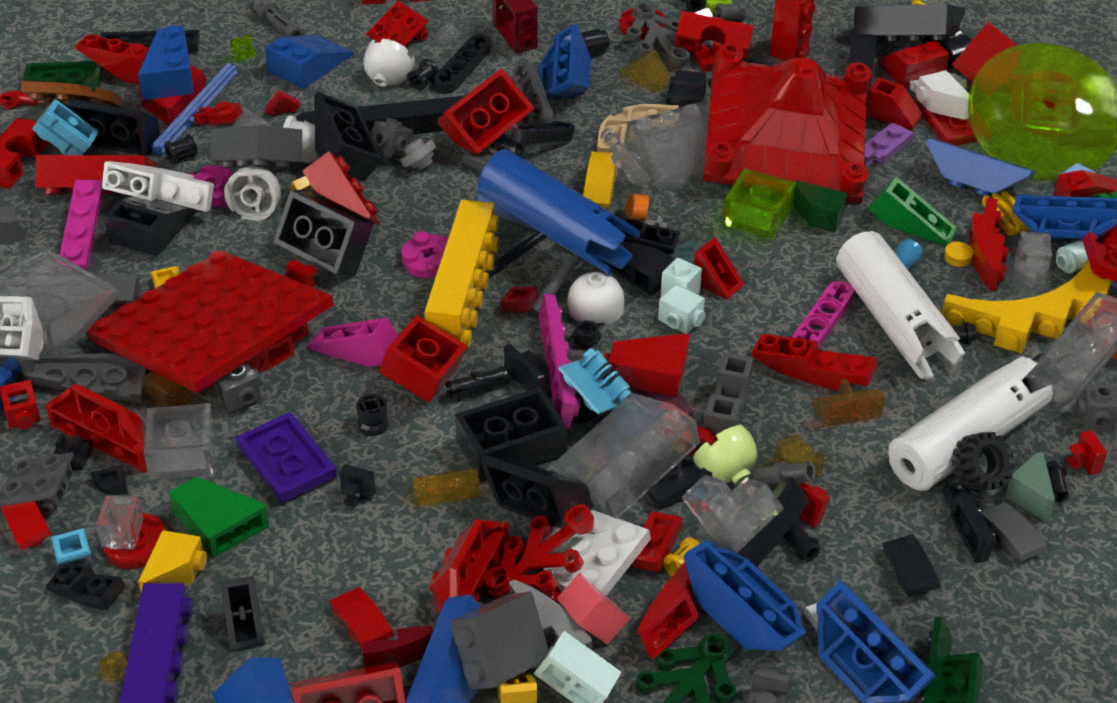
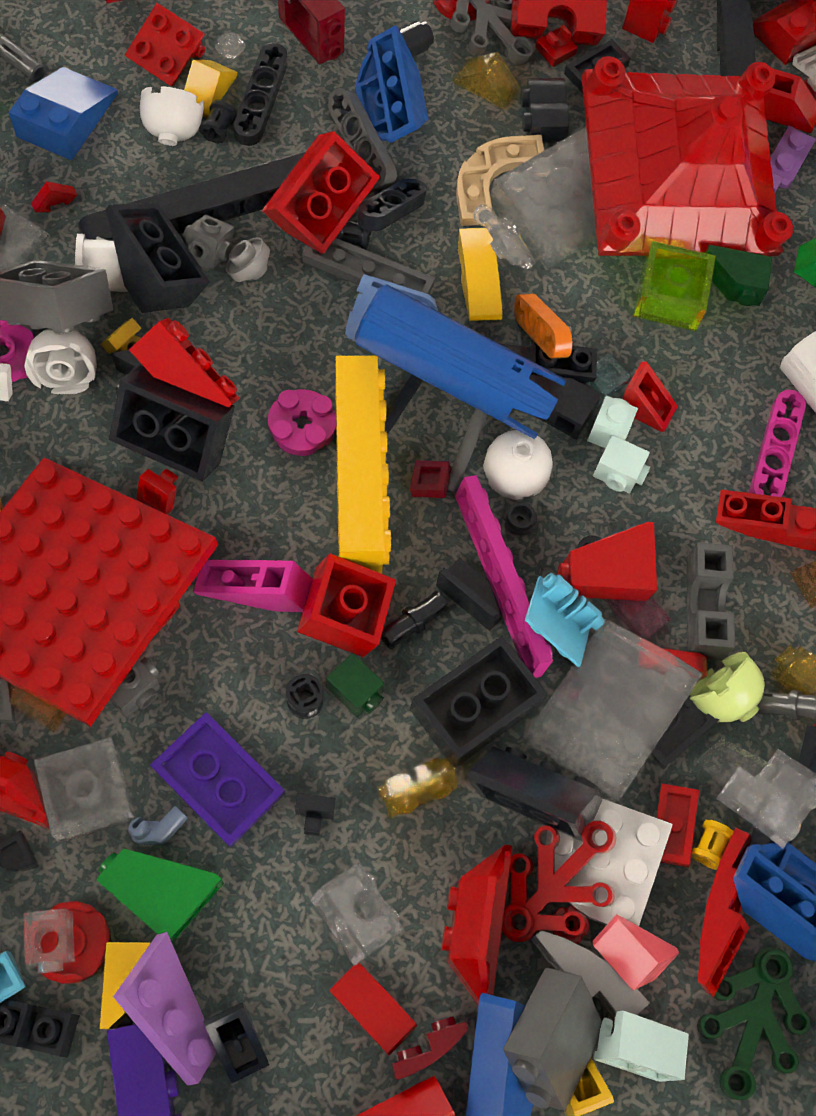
camera: 20 degrees left, 25 degrees up
none -> medium lavender wing [113,932,217,1085]
none -> sand blue arm [128,806,188,845]
none -> yellow slope [184,60,238,118]
none -> clear brick [310,863,404,966]
none -> dark green brick [326,653,384,718]

